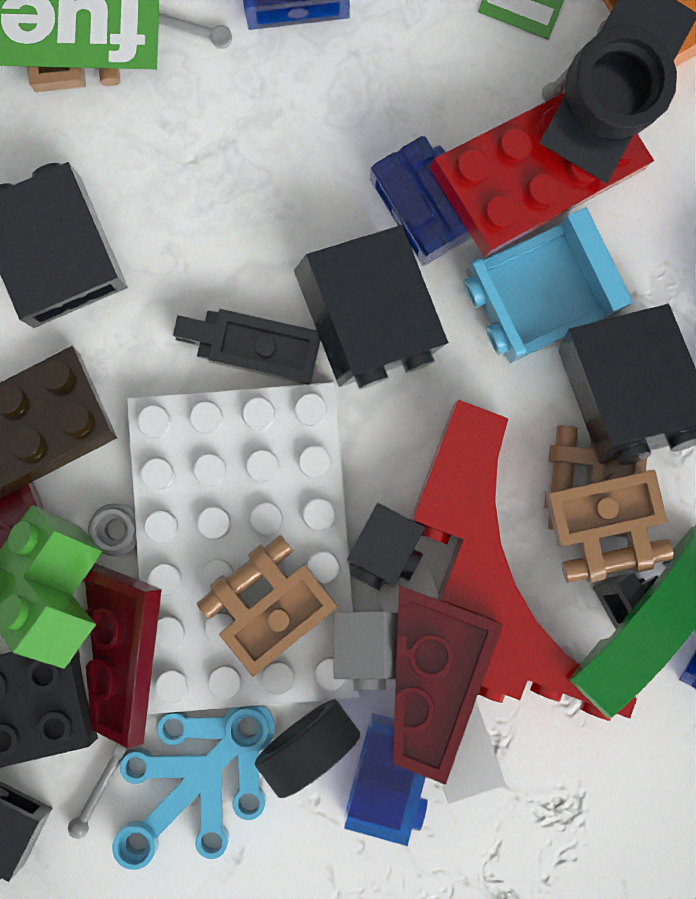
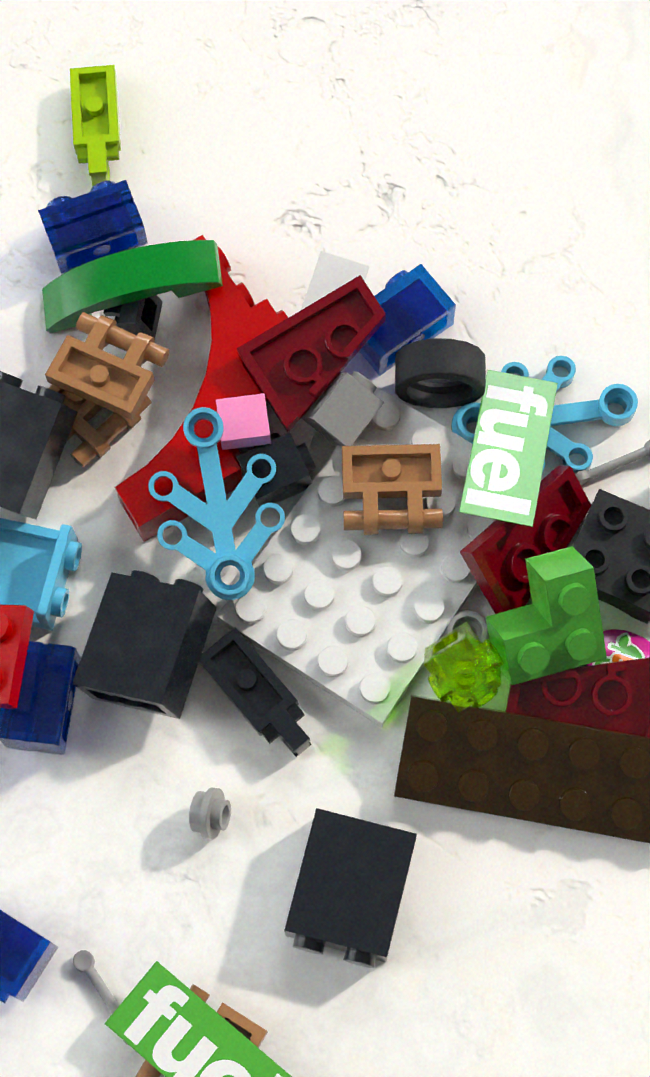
camera: 140 degrees left, 15 degrees down
none -> medium azure plant [148,407,285,600]
none -> light grey plate [189,787,231,840]
none -> bright pink tile [216,393,271,450]
none -> clear neon green brick [424,621,504,713]
none -> sticker [459,369,558,527]

